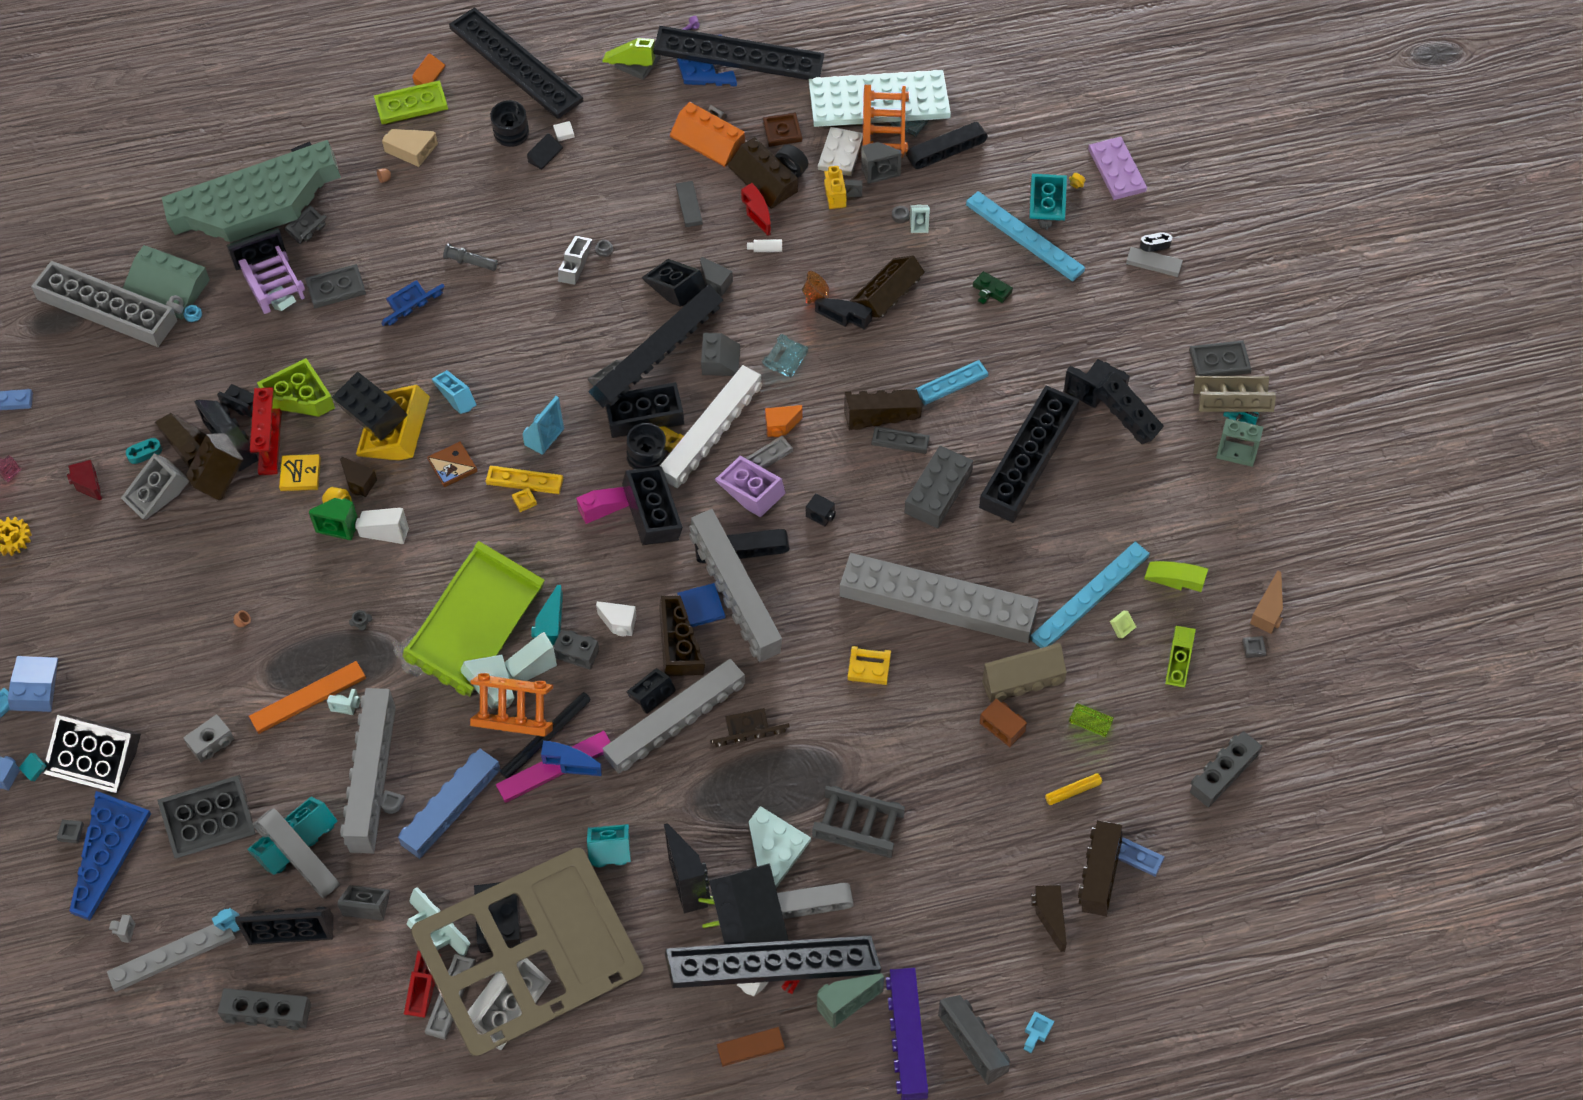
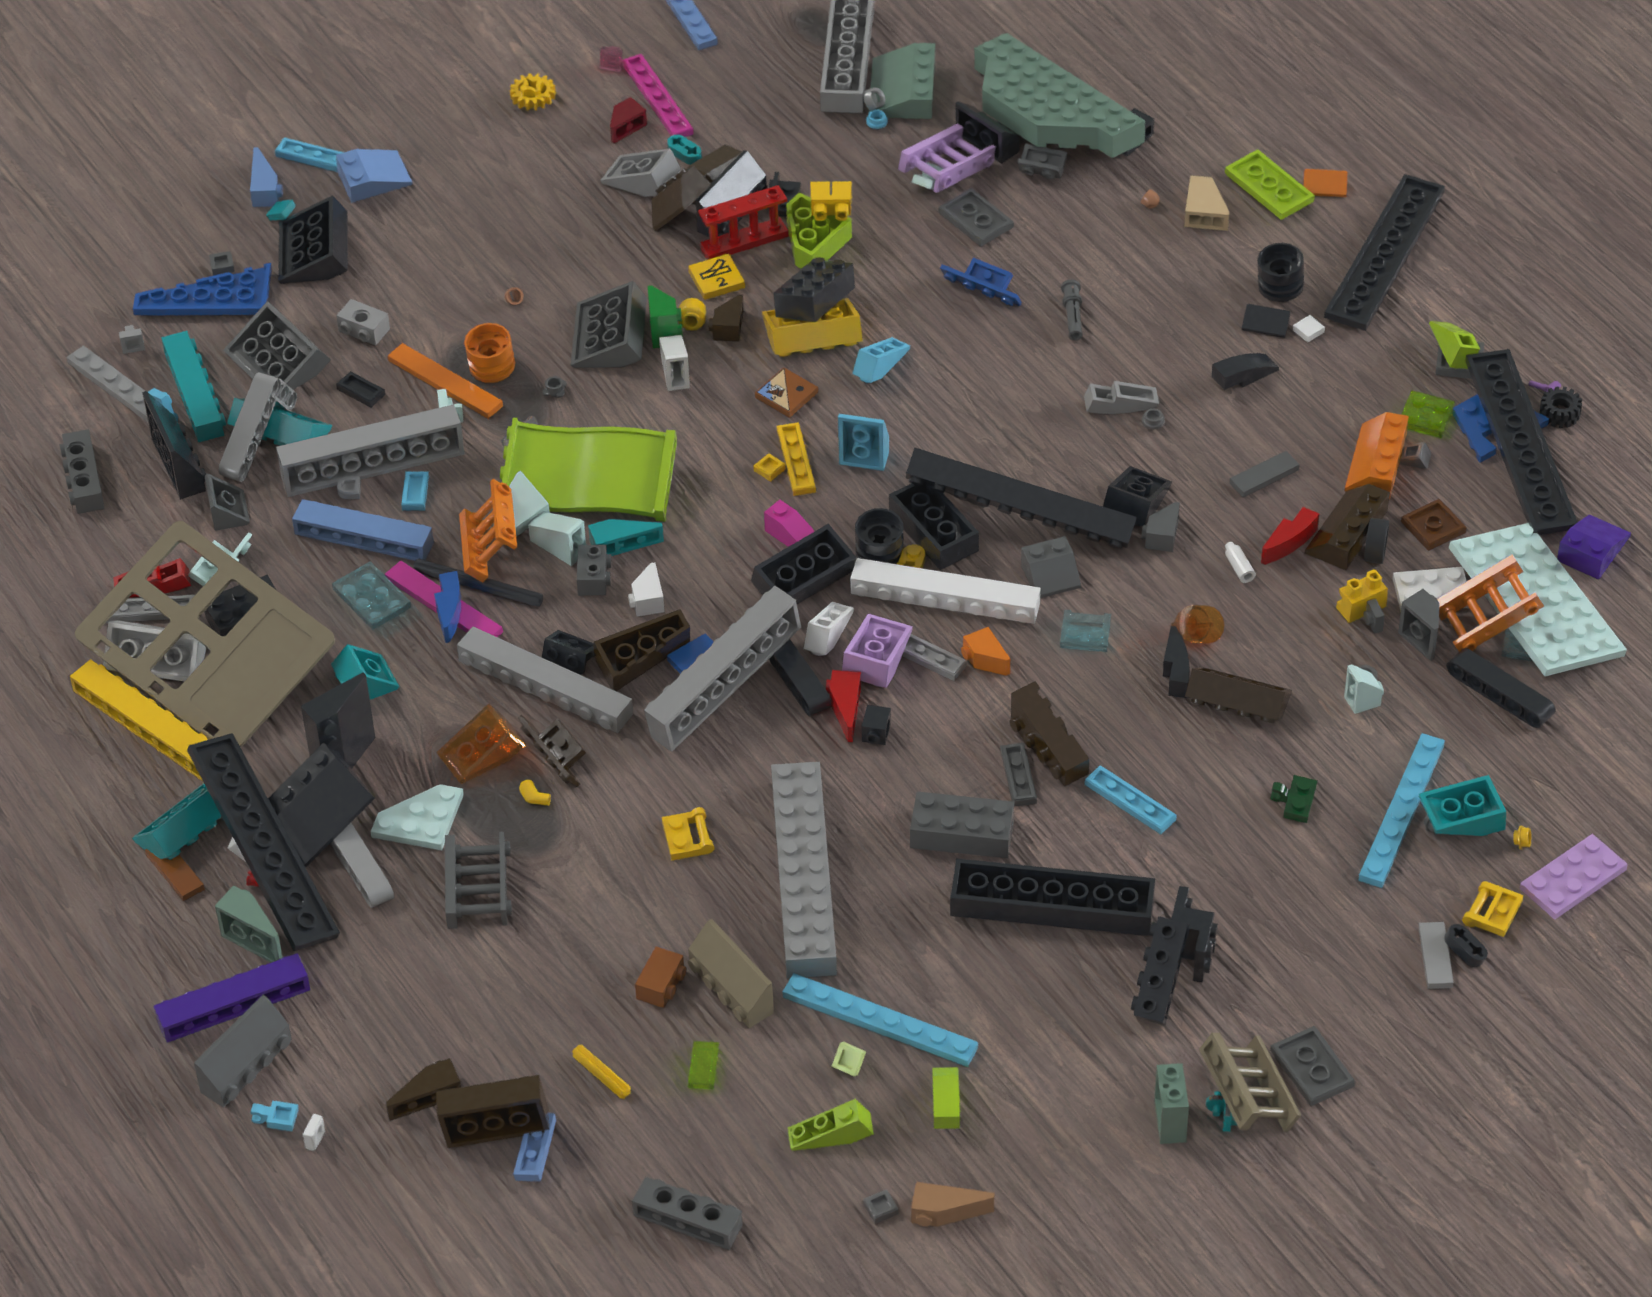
camera: 70 degrees right, 10 degrees down
none -> yellow brick [70,659,208,781]
none -> teal slope [132,783,221,860]
none -> teal brick [161,331,226,443]
none -> white tile [303,1114,325,1151]
none -> clear light blue plate [332,561,411,630]
none -> black tile [336,371,385,408]
none -> medium azure tile [401,471,429,511]
none -> clear orange slope [436,704,526,784]
none -> orange wheel [464,323,516,383]
none -> yellow arm [519,780,551,806]
none -> dark grey slope [571,281,647,368]
none -> dark pink tile [622,54,694,137]
none -> white slope [804,602,854,656]
none -> yellow hips [810,181,852,221]
none -> red slope [826,670,861,742]
none -> black slope [1211,353,1279,390]
none -> clear neon green plate [1401,390,1455,438]
none -> yellow plate [1462,881,1524,937]
none -> black tyre [1539,386,1582,428]
none -> dark purple slope [1557,514,1631,580]

